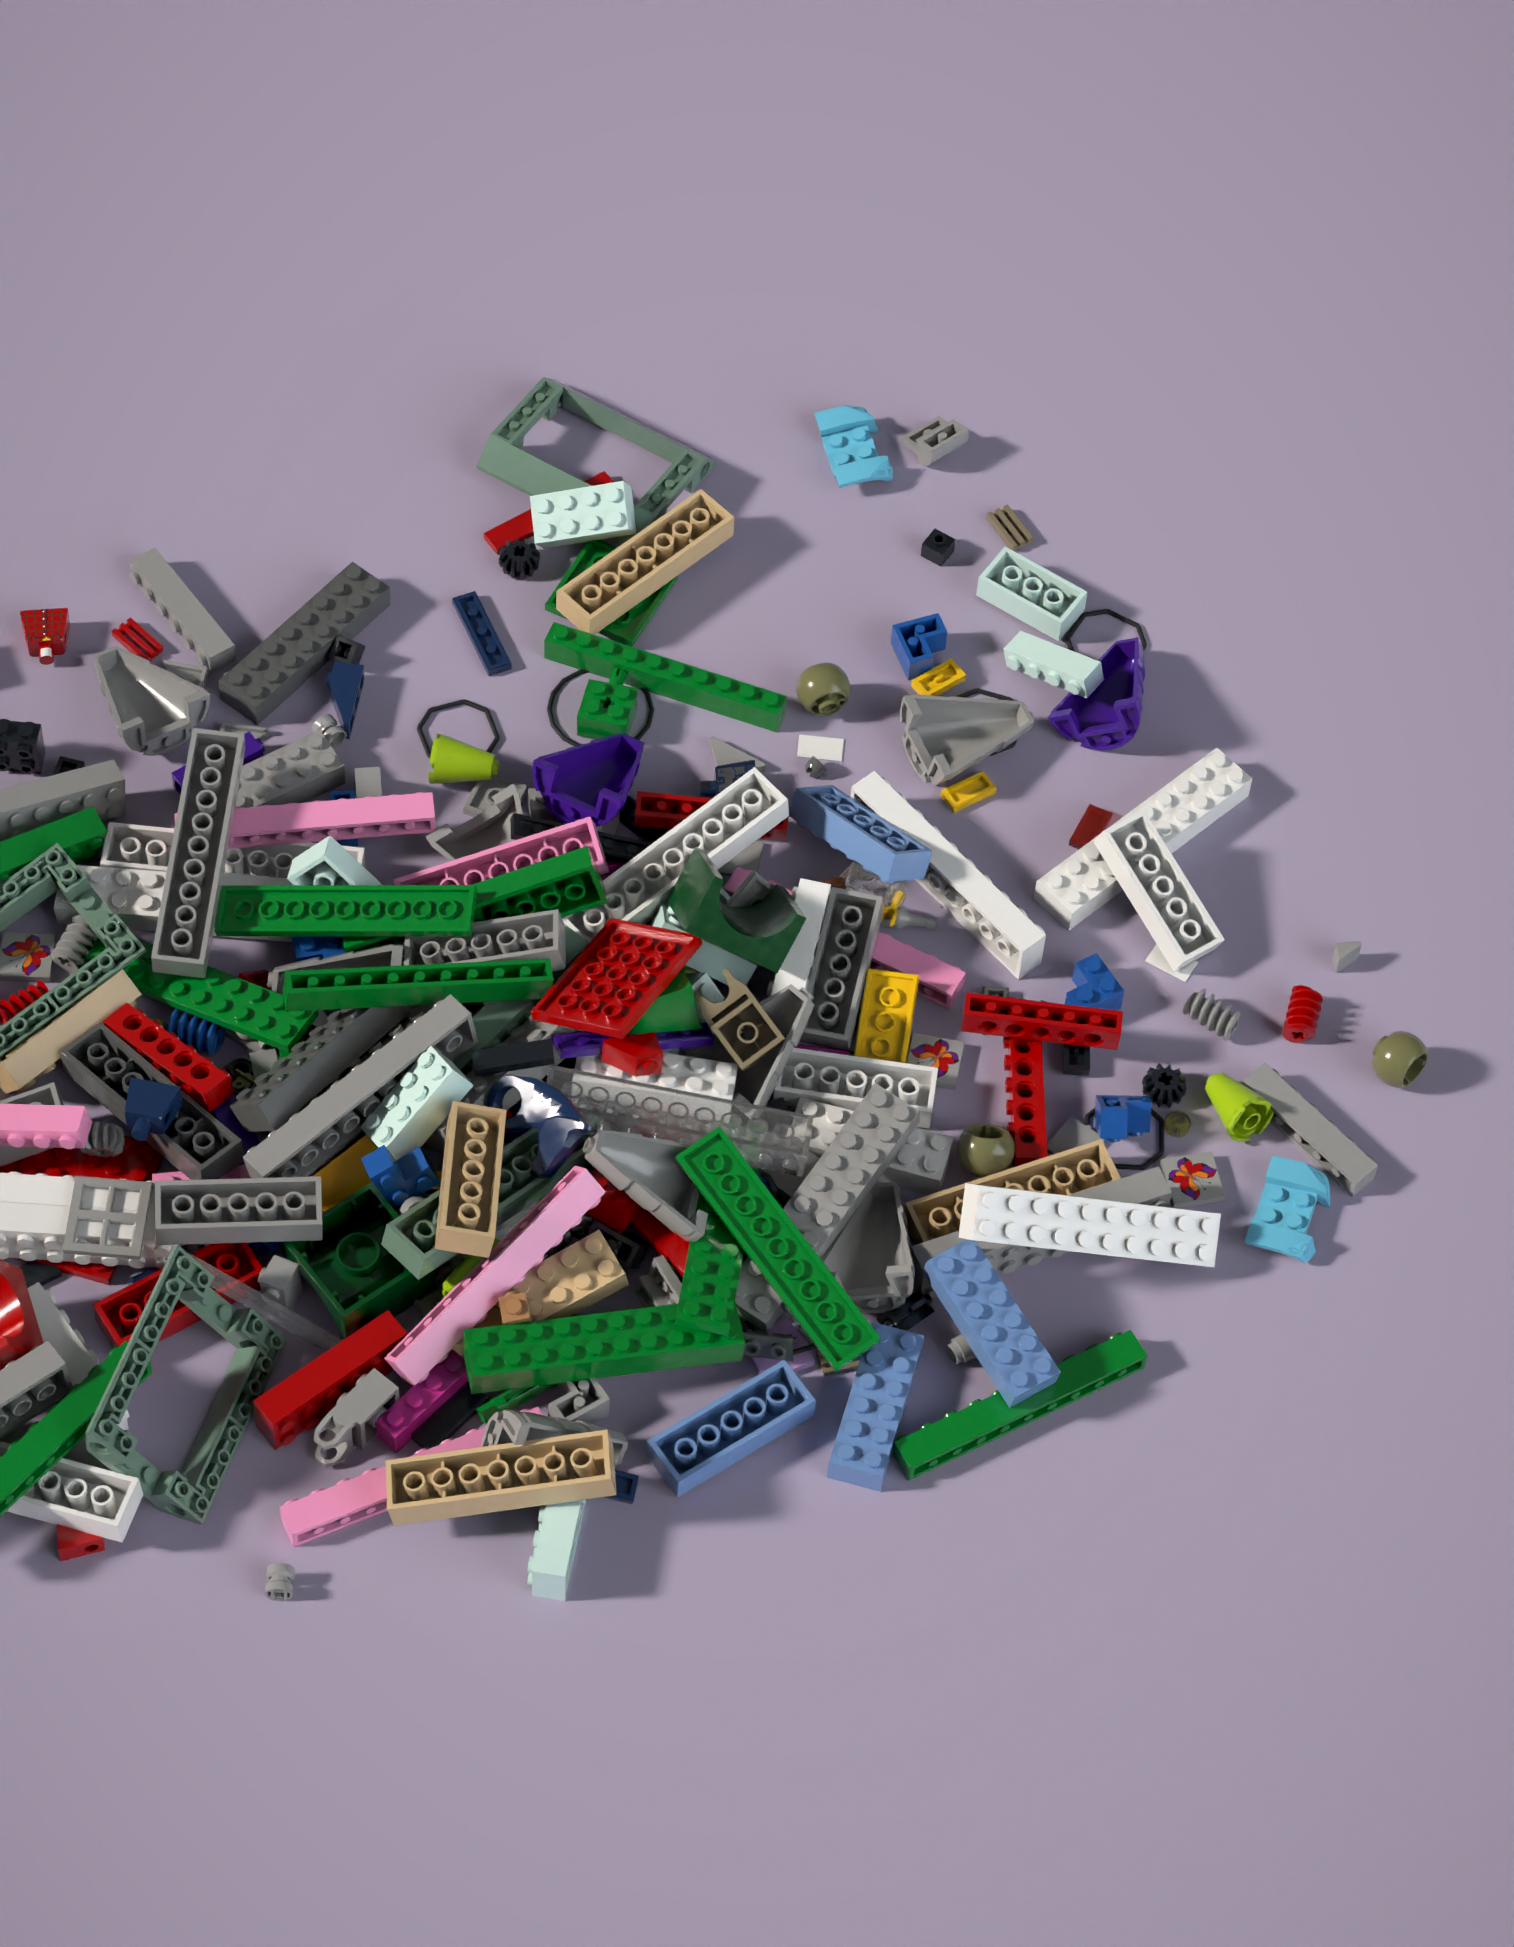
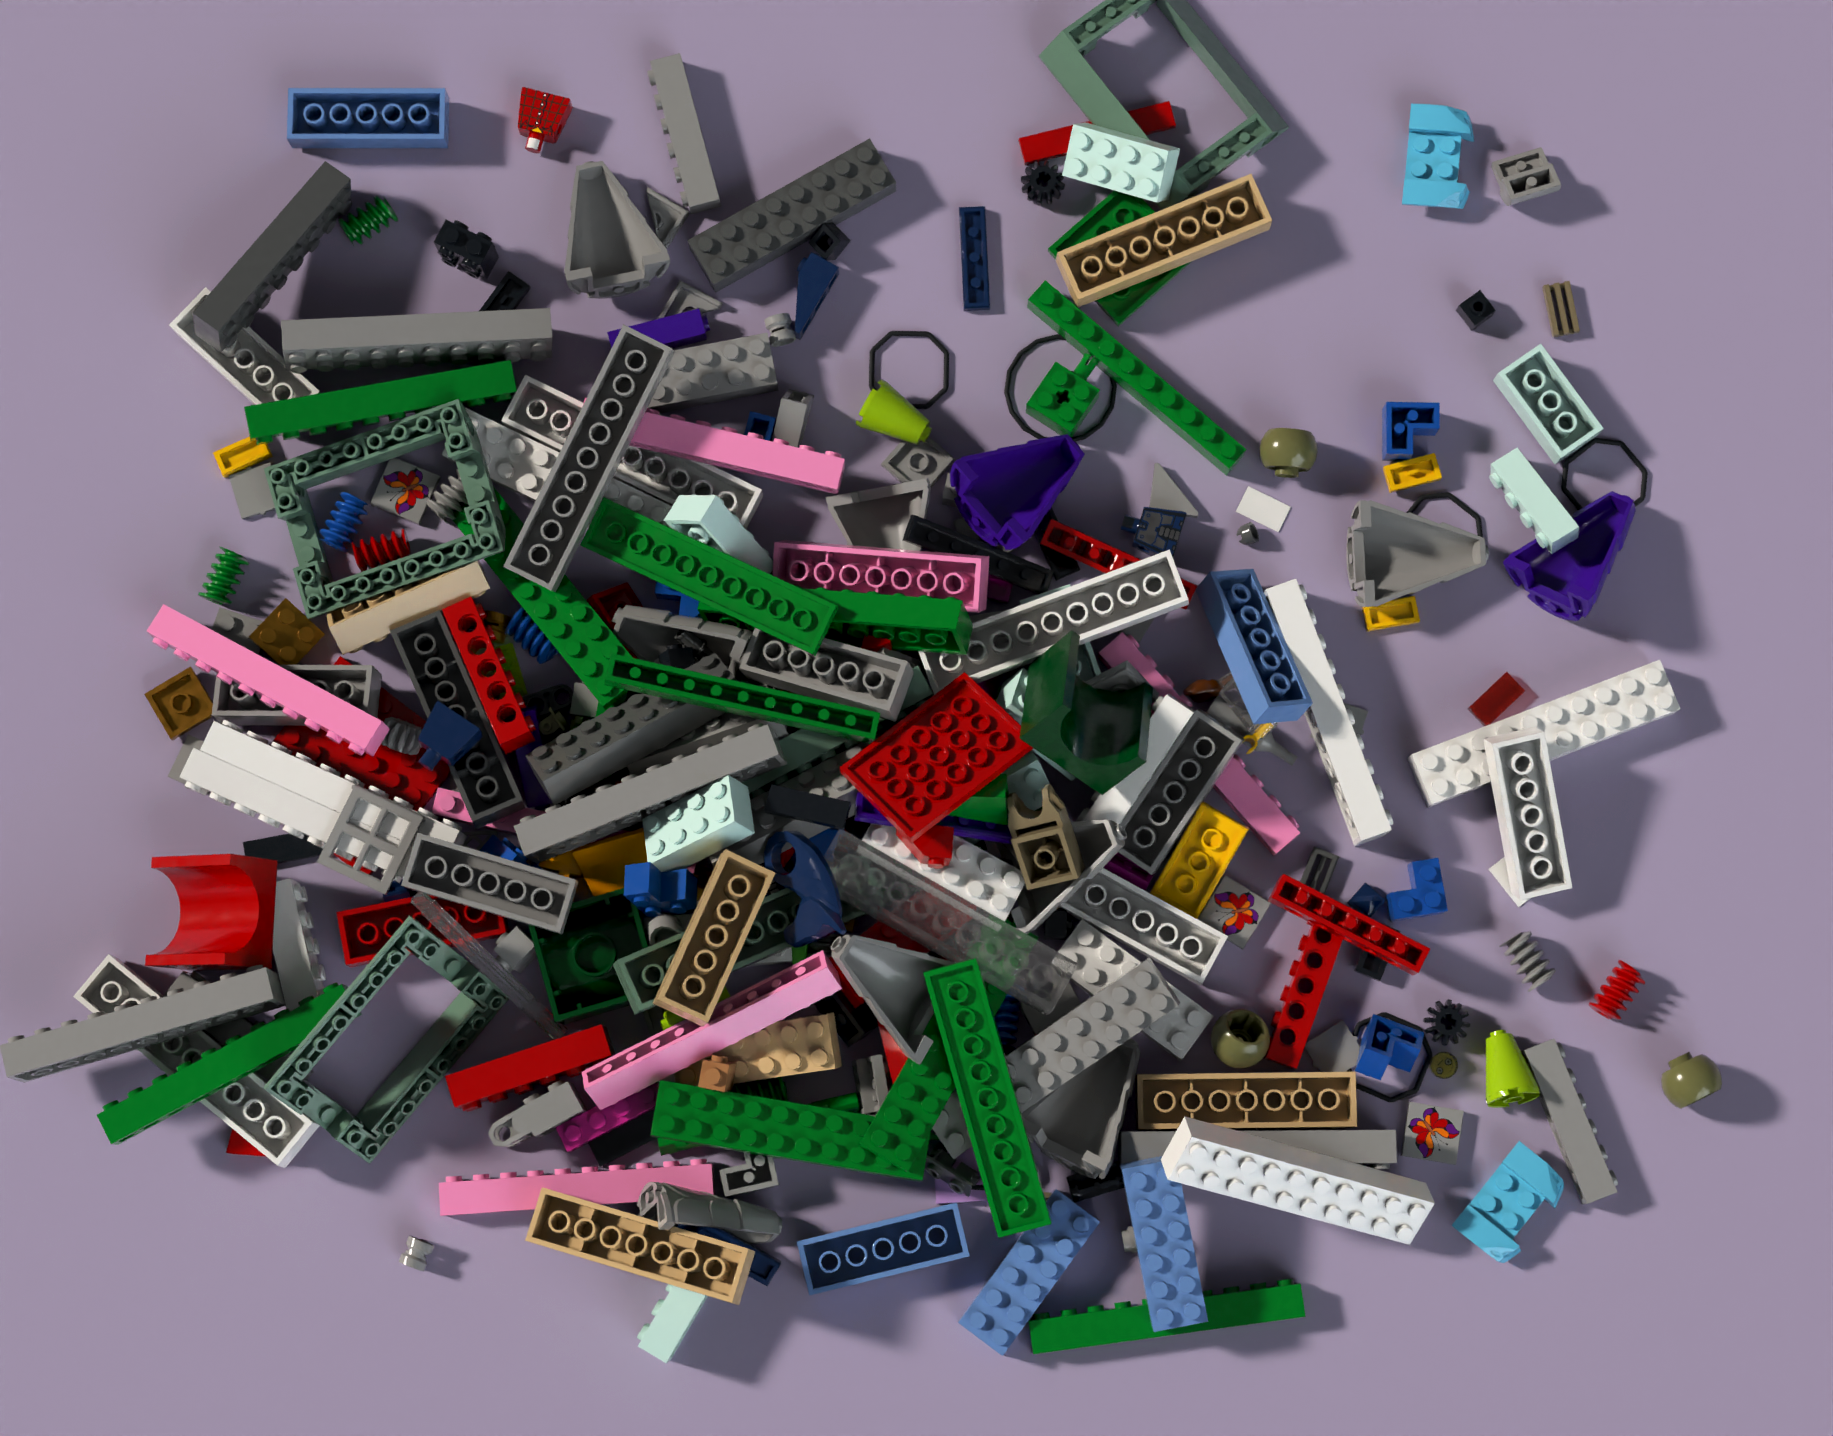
camera: 25 degrees right, 25 degrees up
red tile [112,617,163,661] -> none
light grey slope [1332,941,1362,972] -> none

